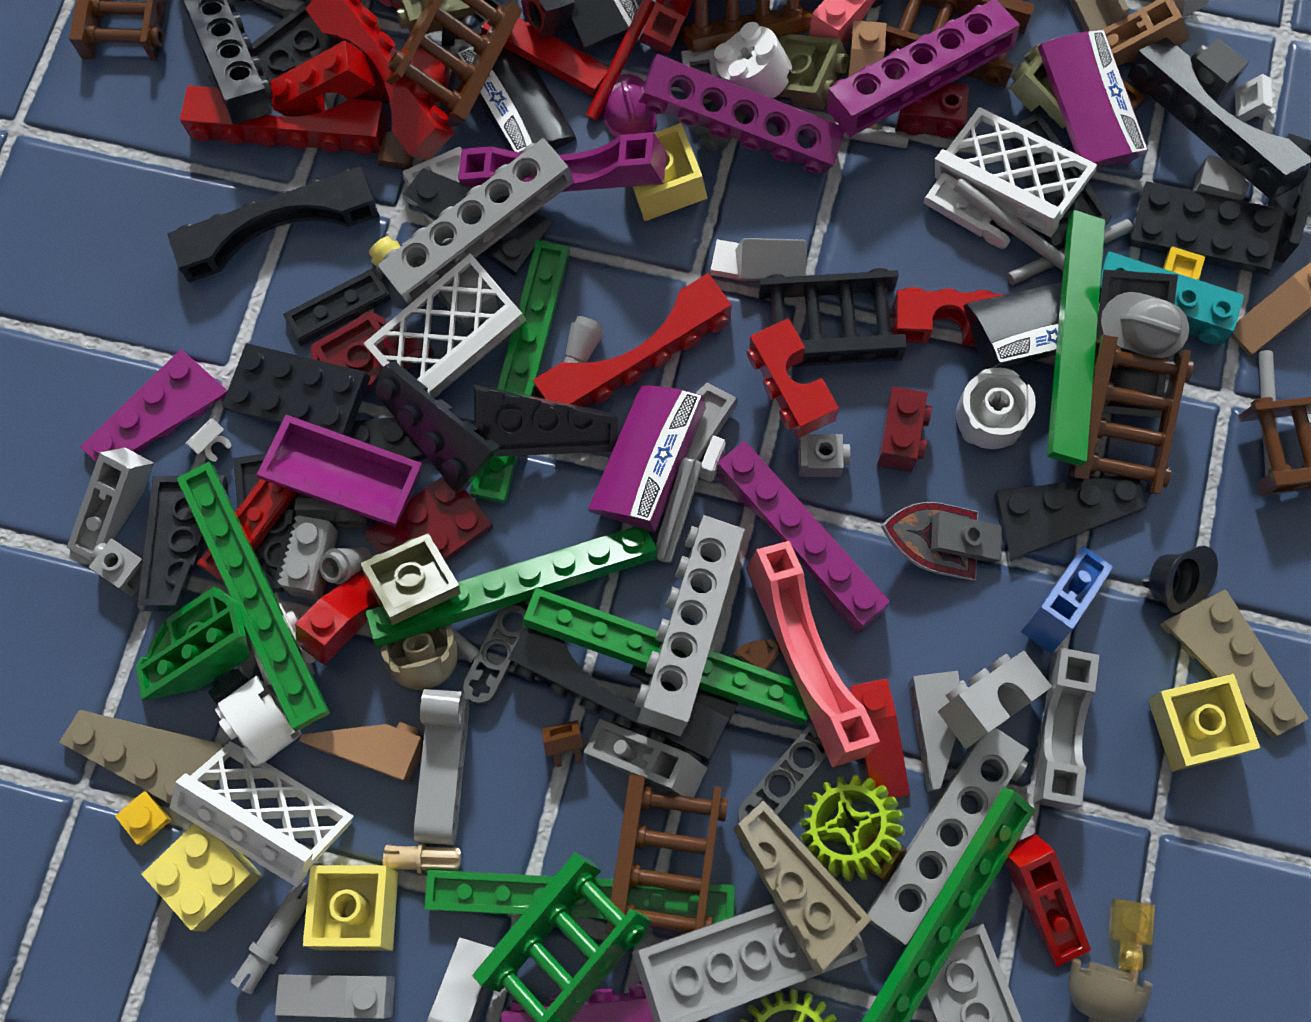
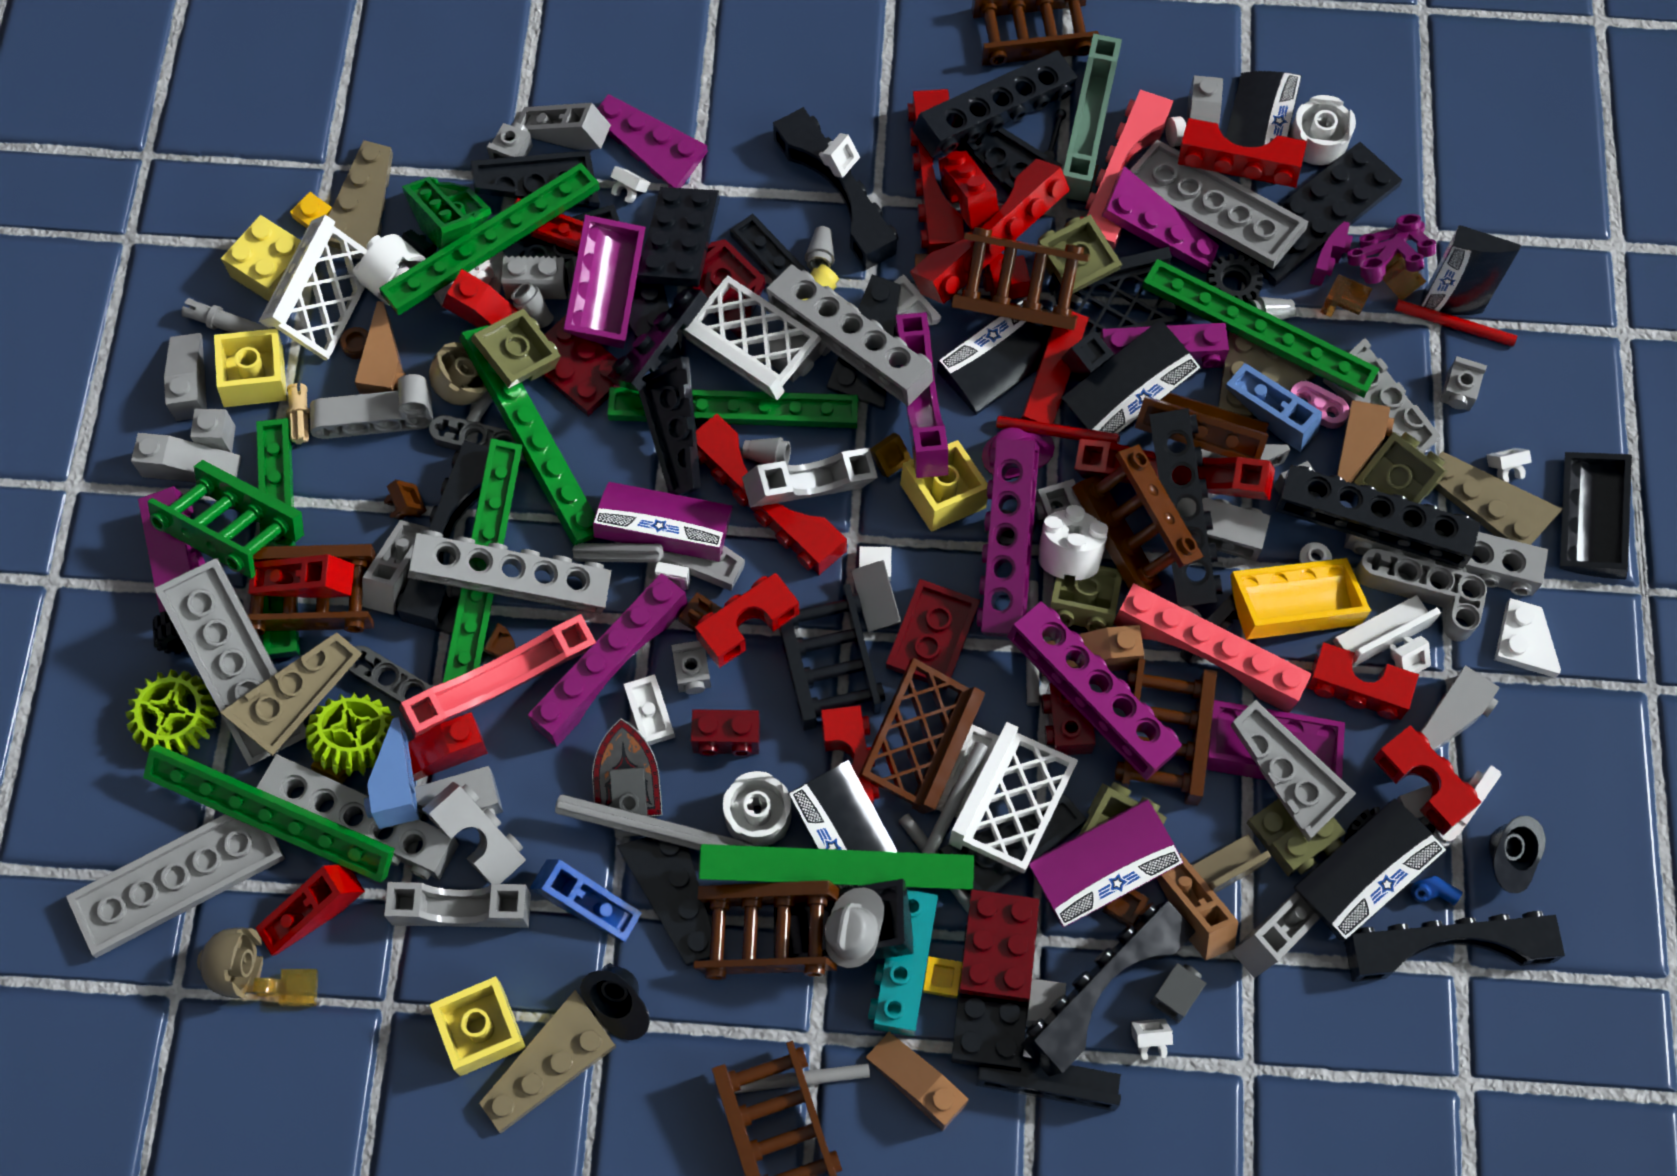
camera: 75 degrees right, 5 degrees down
none -> light grey brick [190,409,236,453]
none -> red slope [248,554,355,598]
none -> reddish brown tile [340,327,368,359]
none -> medium blue slope [364,717,420,829]
none -> light grey axle [555,794,753,851]
none -> white plate [624,674,675,745]
none -> reddish brown tile [678,592,722,632]
none -> light grey arch [742,448,878,507]
none -> light grey cone [805,226,835,270]
none -> white tile [819,133,860,178]
none -> reddish brown fence [859,658,985,814]
none -> pearl gold plate [870,433,912,478]
none -> dark red plate [886,579,980,690]
none -> dark red plate [959,889,1040,1003]

